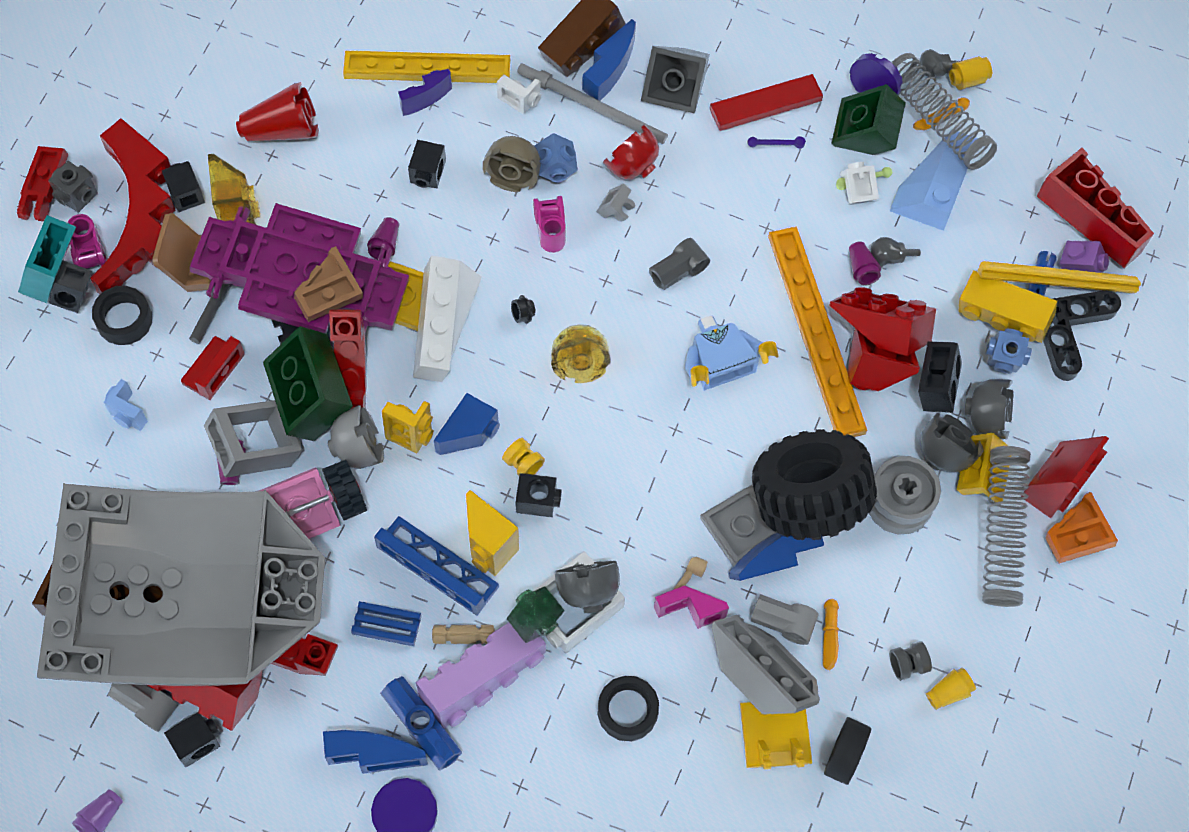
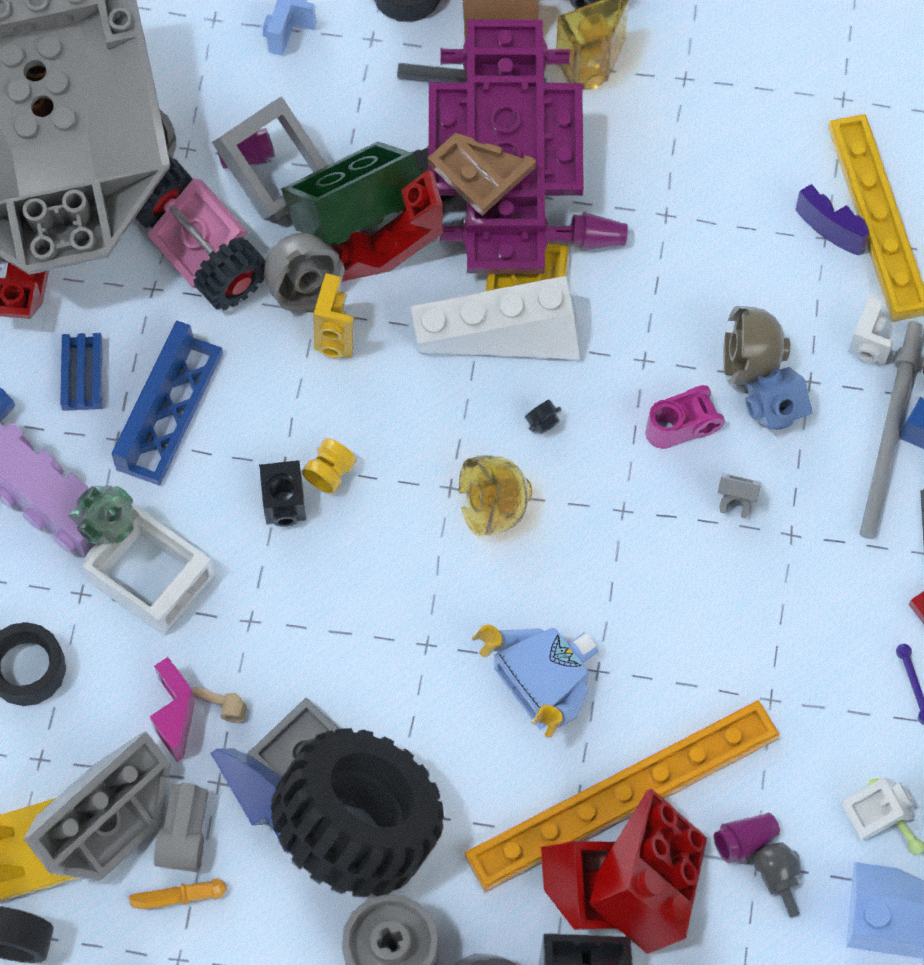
camera: 80 degrees right, 0 degrees up
red panel [181,336,245,400] -> none
red cone [236,82,319,142] -> none
black brick [408,139,446,189] -> none
tan axle [432,625,495,644] -> none
blue slope [434,393,500,455] -> none
yellow slope [466,490,519,576] -> none
dark grey cylinder [554,560,620,613] -> none
red cylinder [603,124,659,180] -> none
dark grey piece [649,237,711,290] -> none

